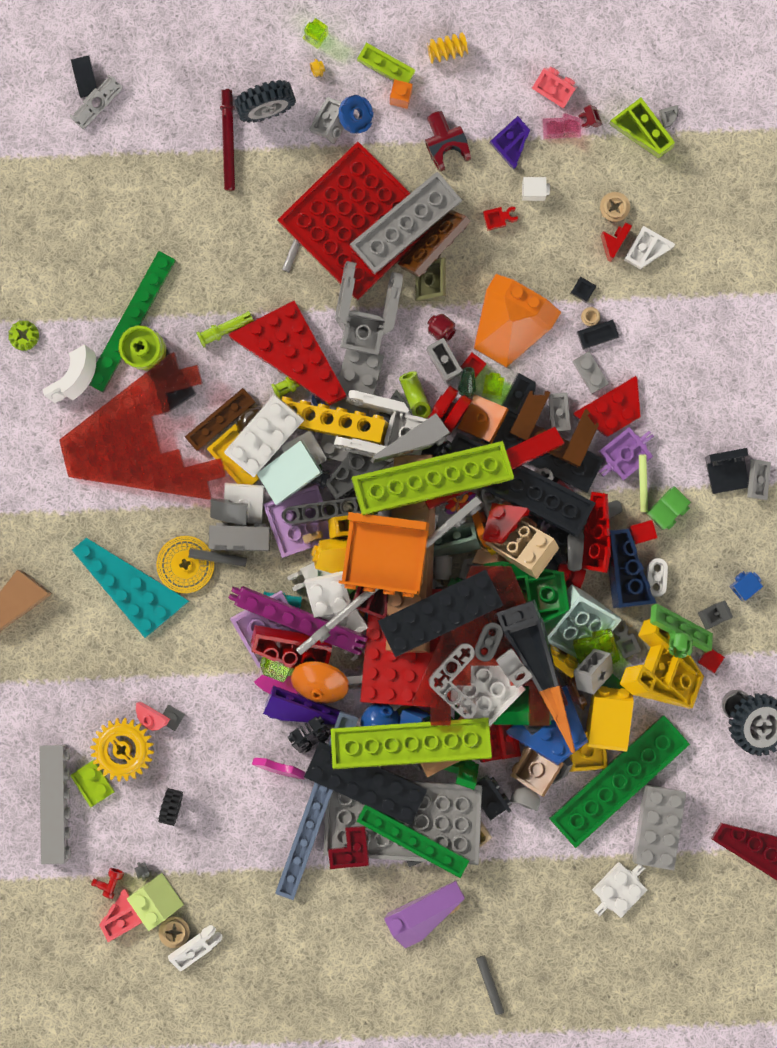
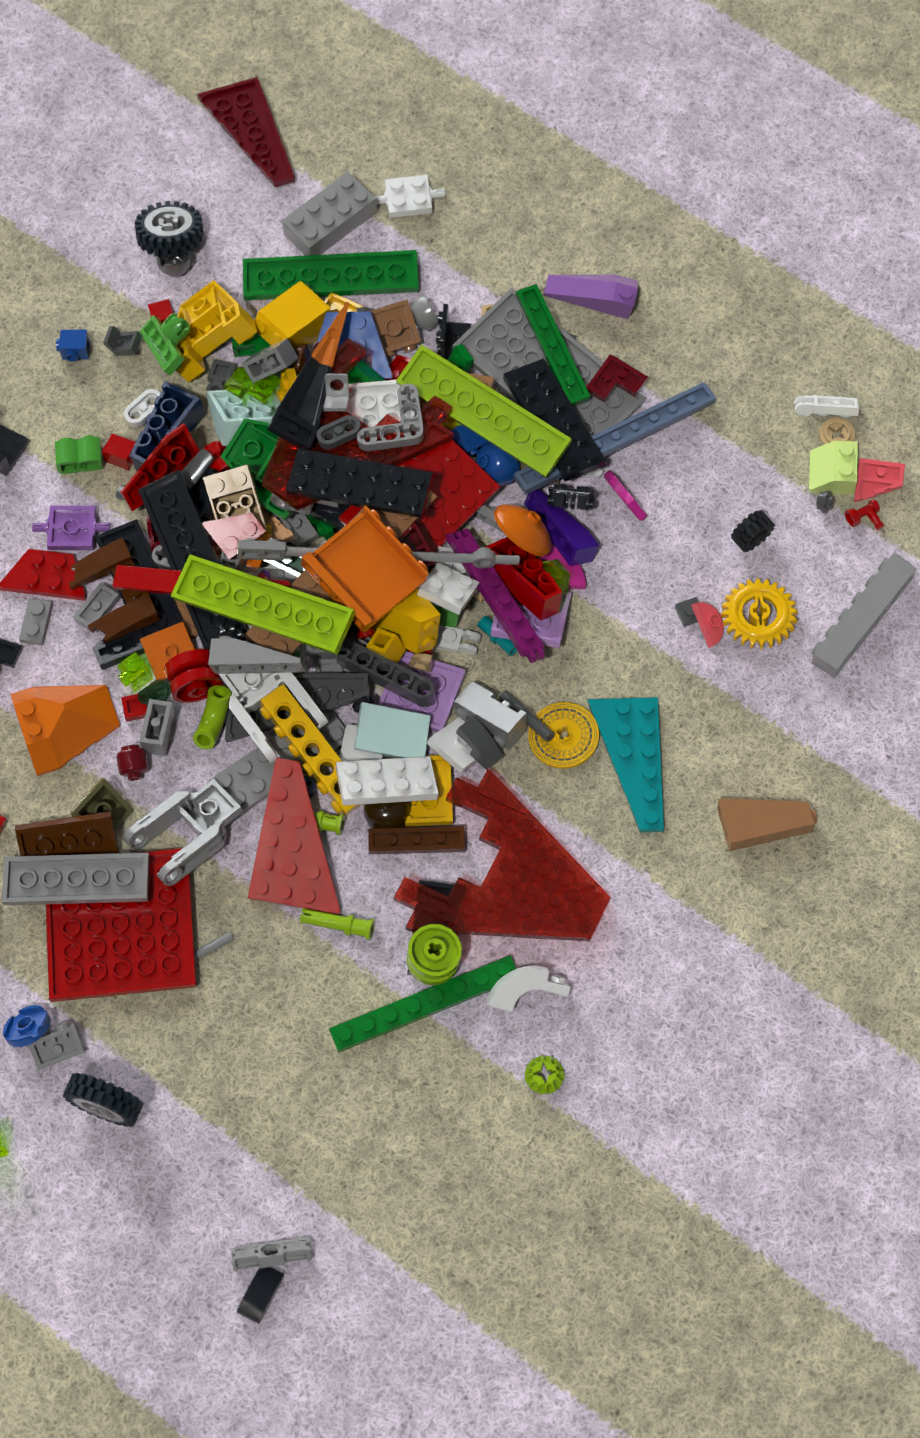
camera: 135 degrees left, 20 degrees down
lime plate [70,759,115,808] -> none
dark red axle [220,89,235,191] -> none
yellow plate [310,59,325,78] -> none
dark grey piece [476,955,504,1015] -> none
yellowish green bar [639,454,648,512] -> none

